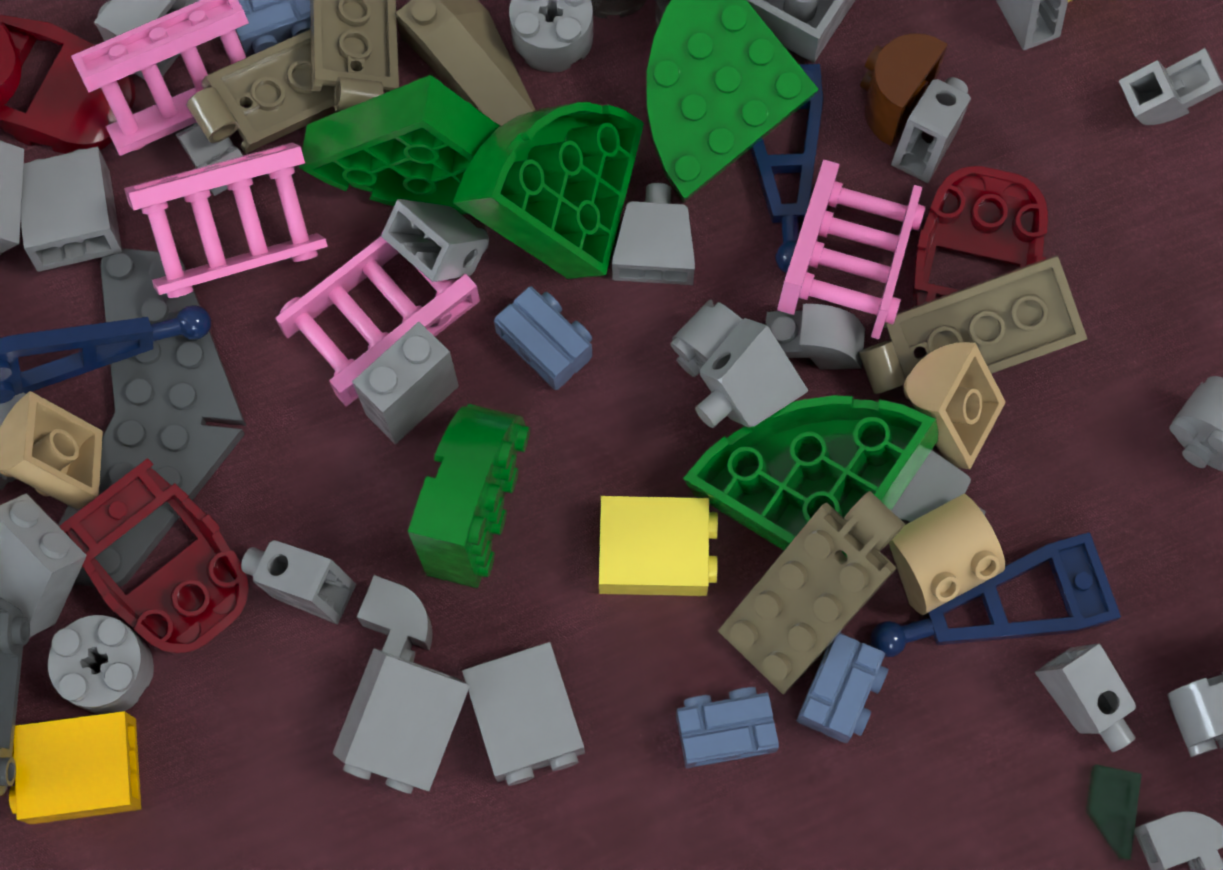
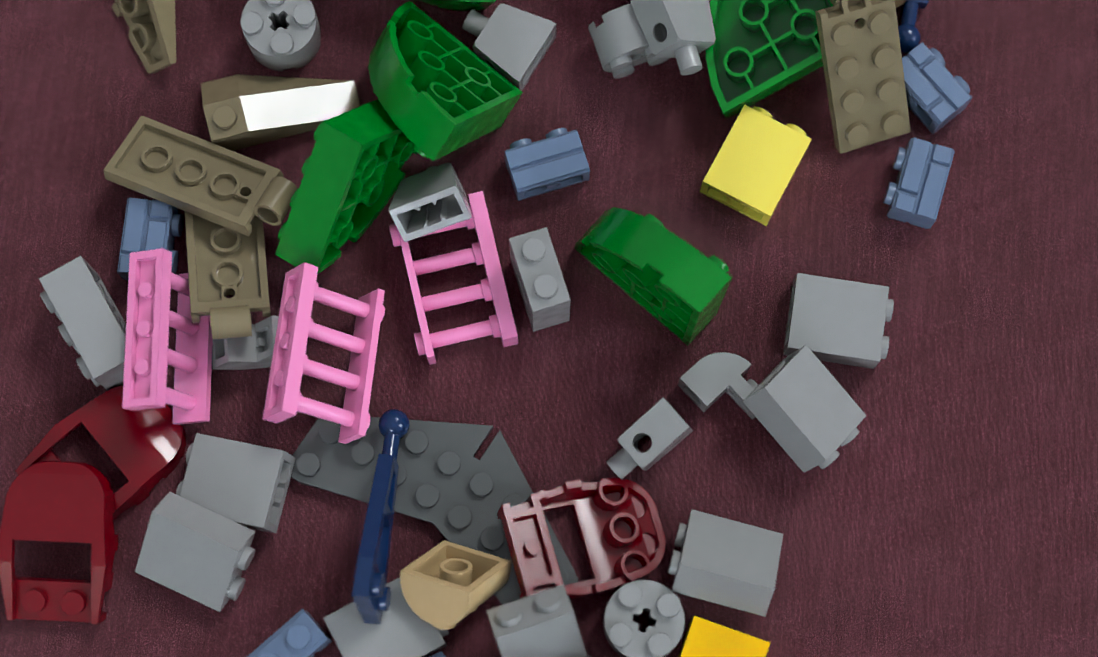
camera: 65 degrees left, 5 degrees up
none -> light grey brick [668,509,783,617]

